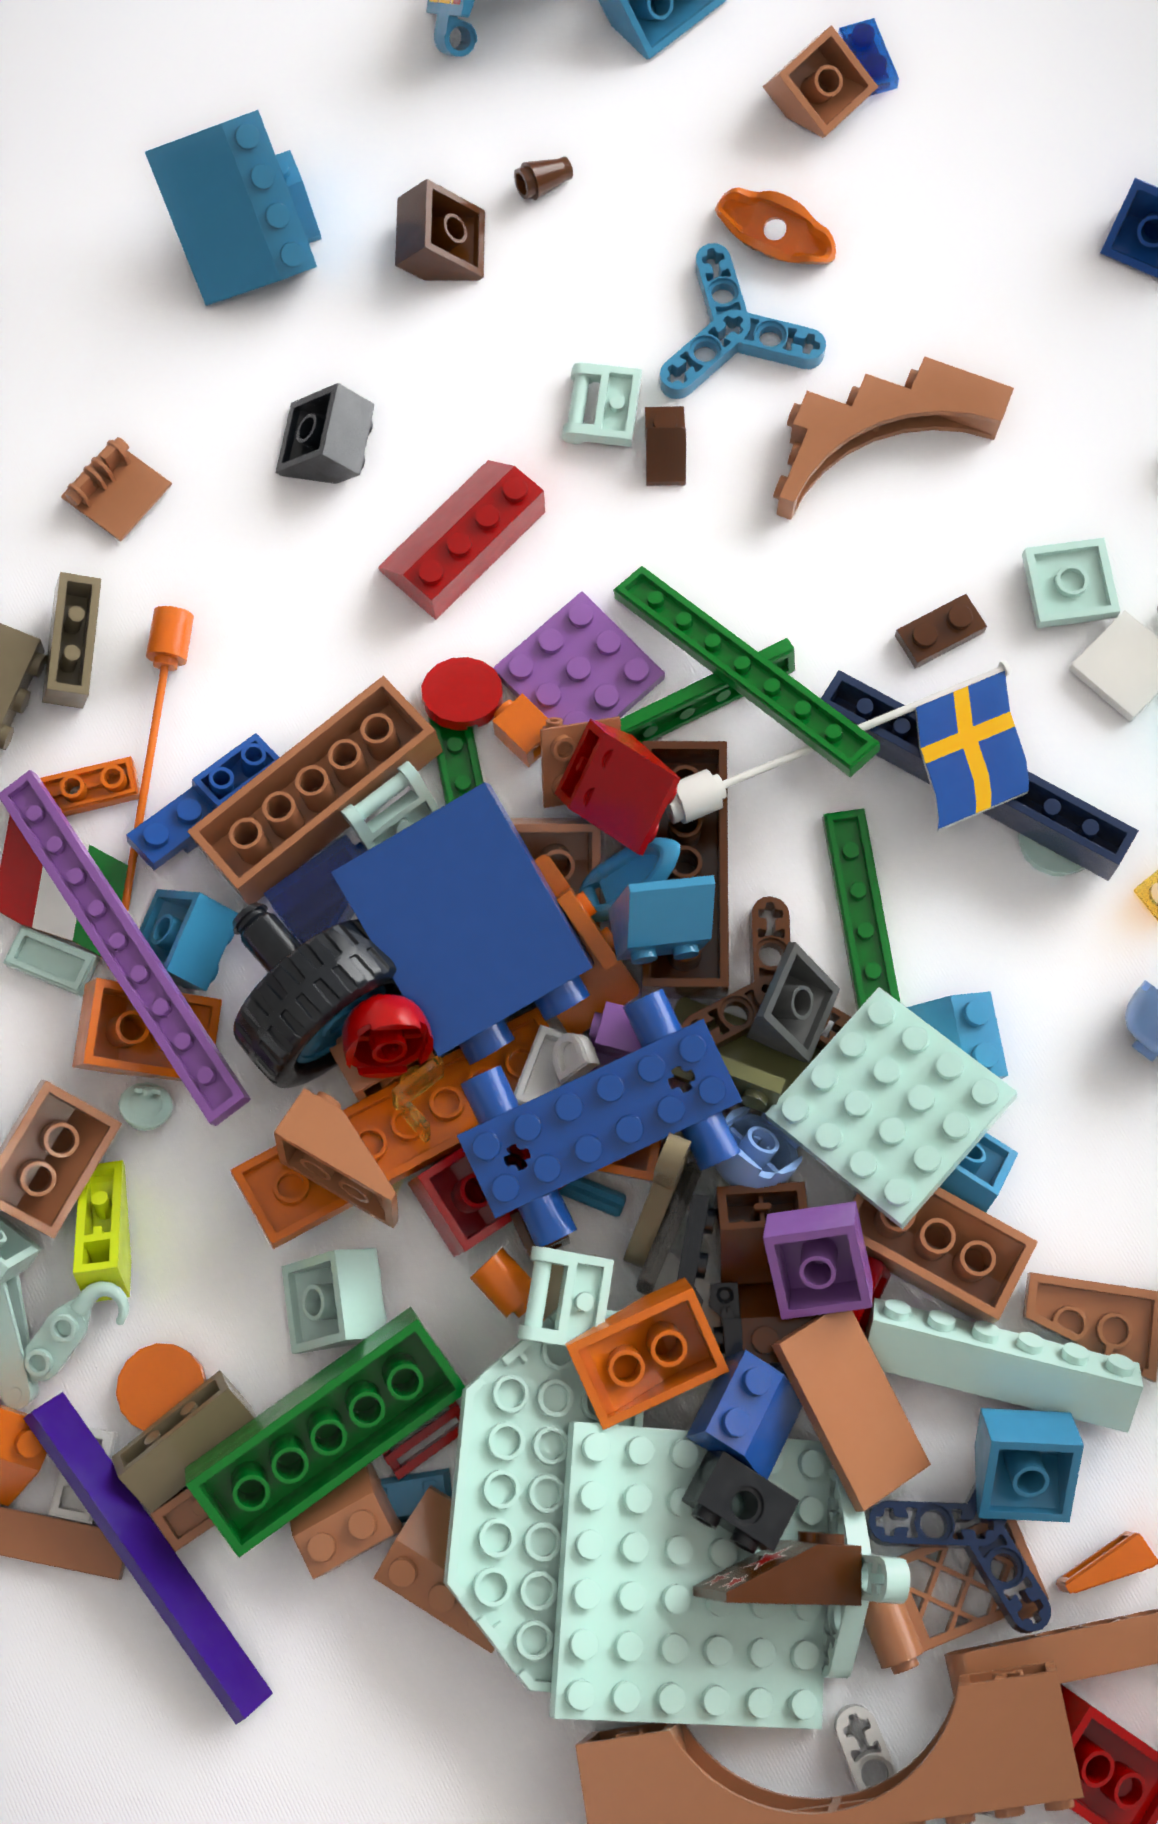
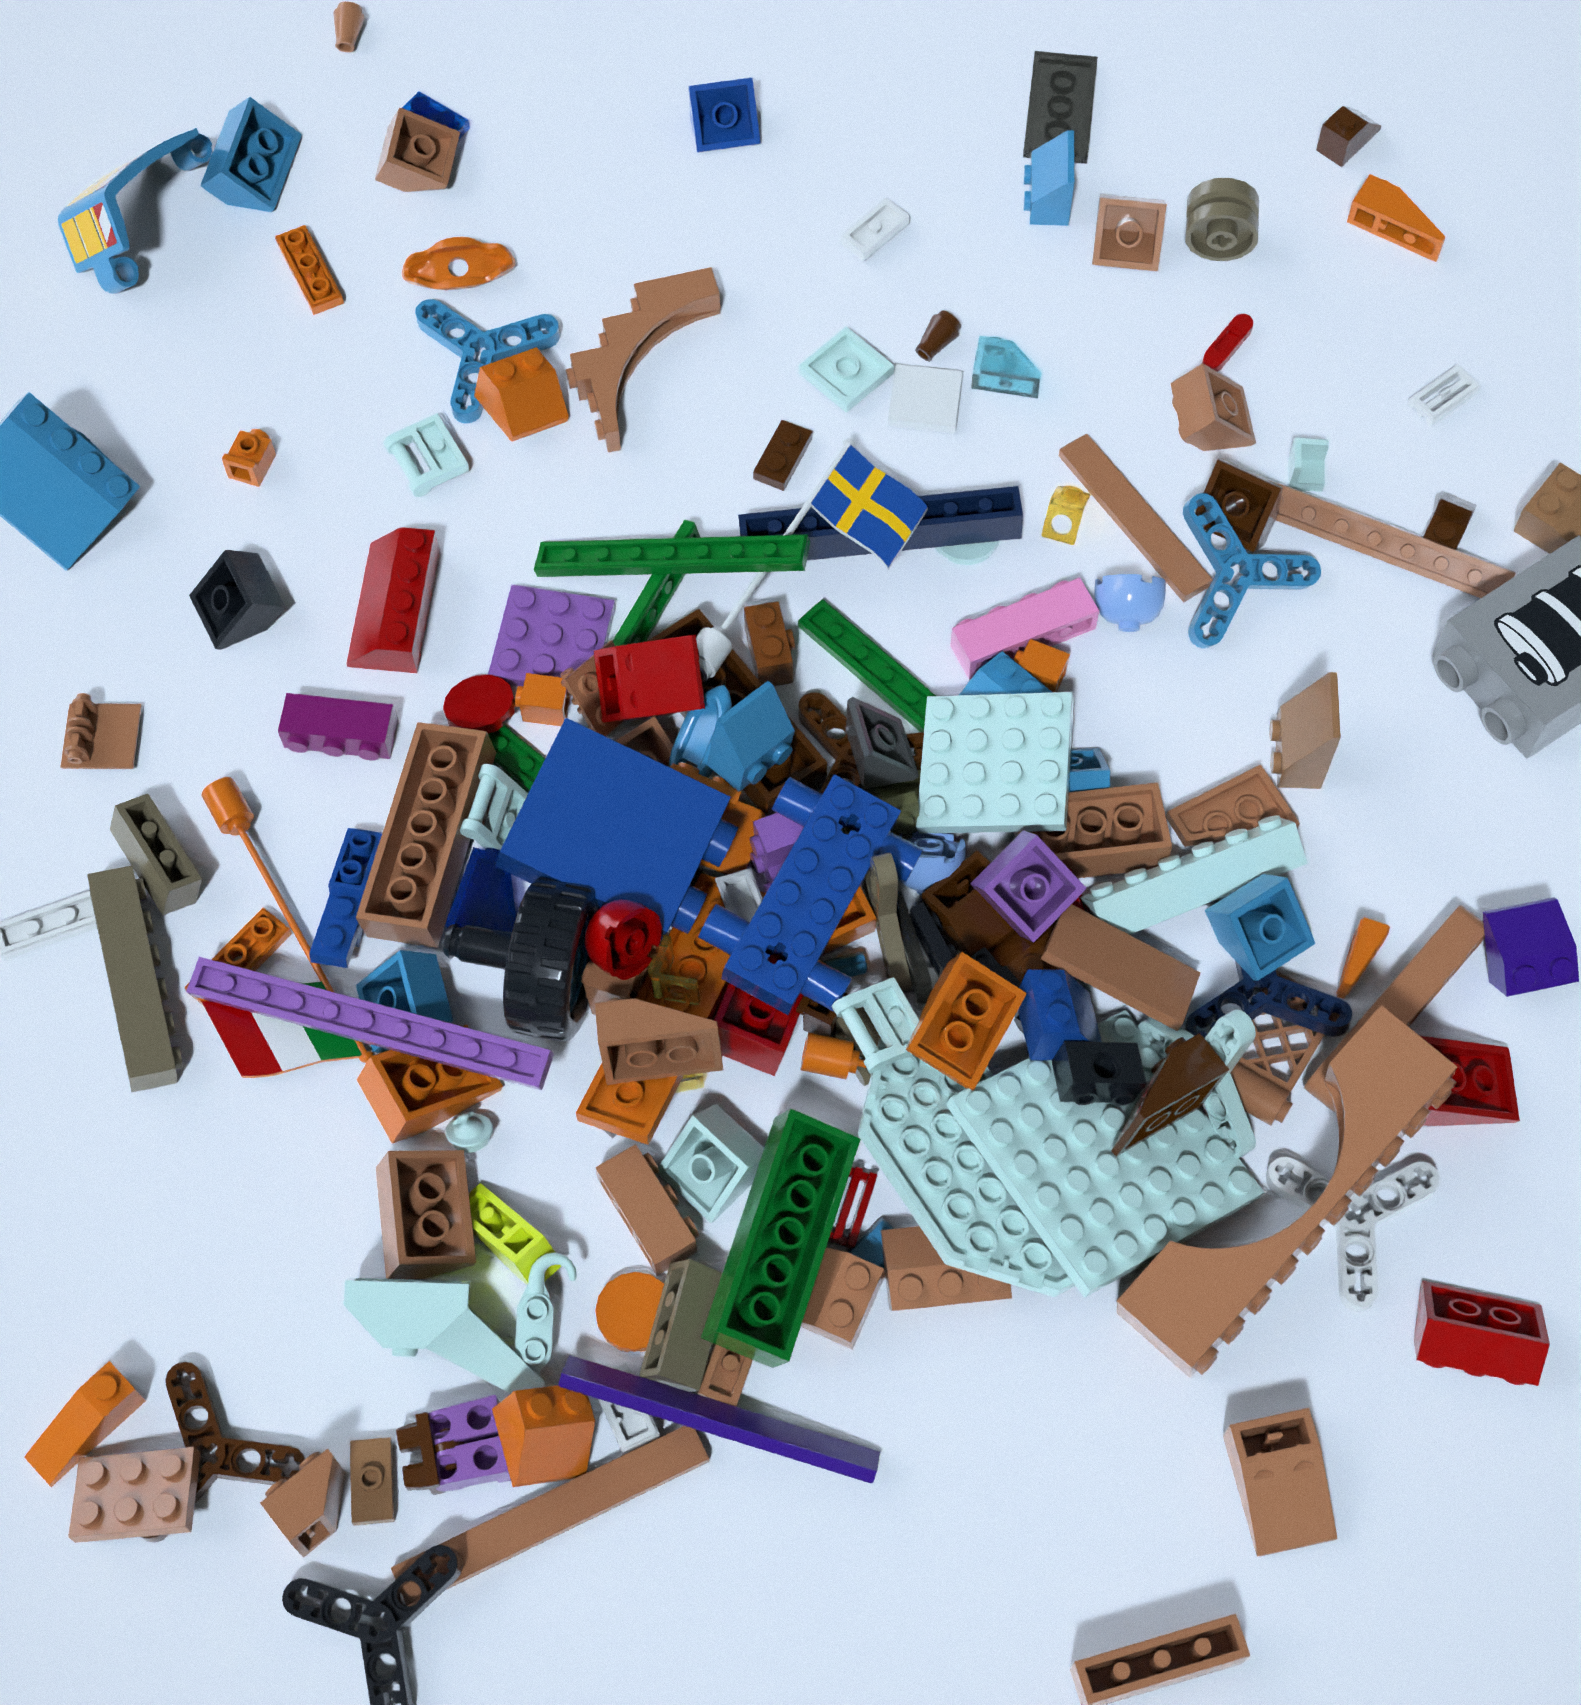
camera: 40 degrees left, 10 degrees down
light aqua tile [3,925,100,997] -> none
reddish brown slope [395,179,485,281] -> none
reddish brown cone [514,156,573,200] -> none
white tile [552,1033,600,1085] -> none
reddish brown slope [645,406,686,486] -> none
none -> orange brick [221,428,276,487]
none -> orange tile [274,225,344,315]
none -> magenta brick [277,693,398,761]
none -> orange slope [474,347,569,442]
none -> nougat brick [595,1144,700,1276]
none -> dark orange brick [744,601,795,687]
none -> bright pink brick [950,577,1099,679]
none -> orange brick [1014,639,1070,692]

